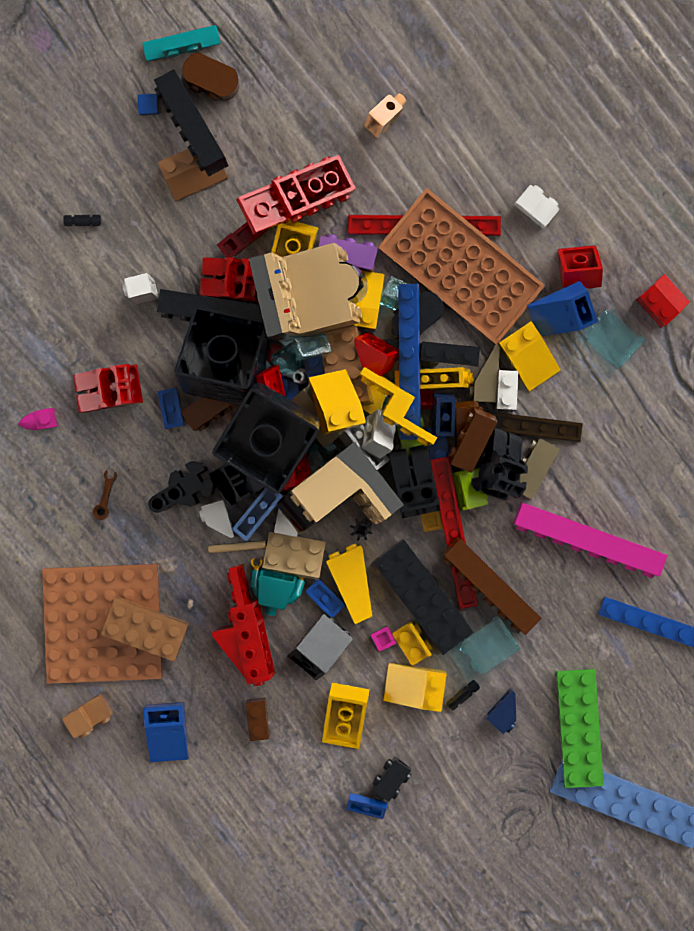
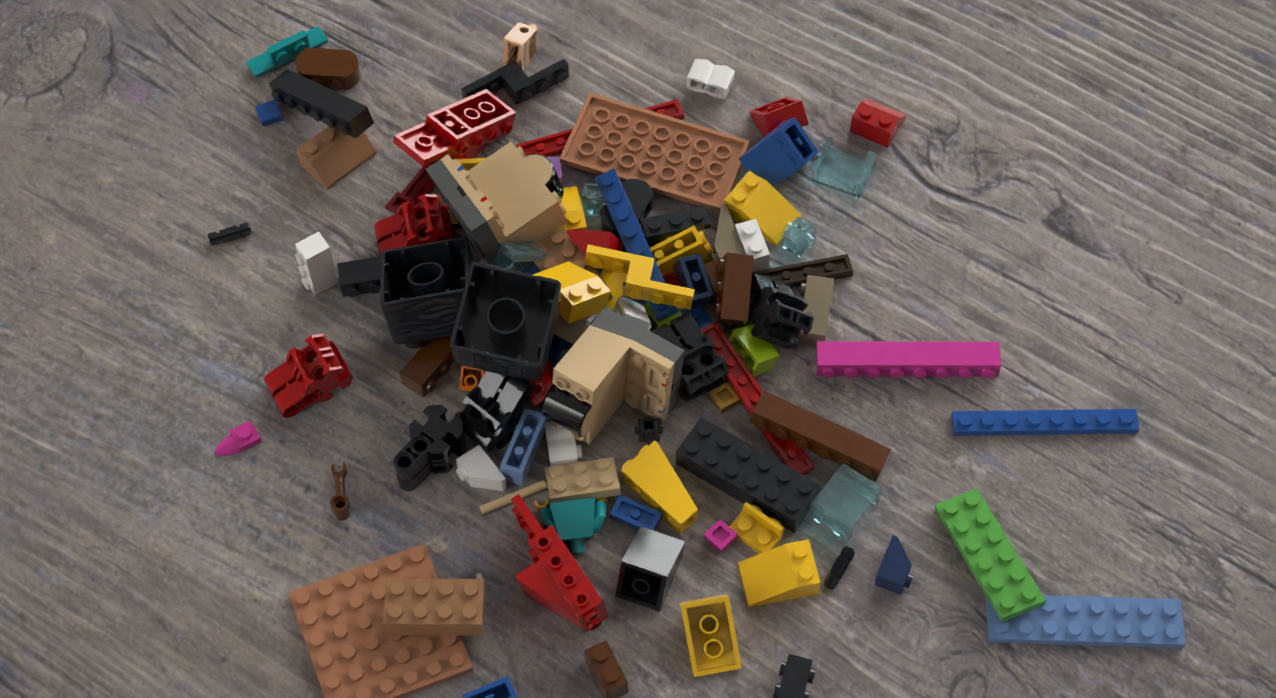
camera: 20 degrees left, 30 degrees down
blue plate [157,388,185,429] -> none
none -> black bracket [461,59,569,105]
none -> clear light blue brick [782,216,816,257]

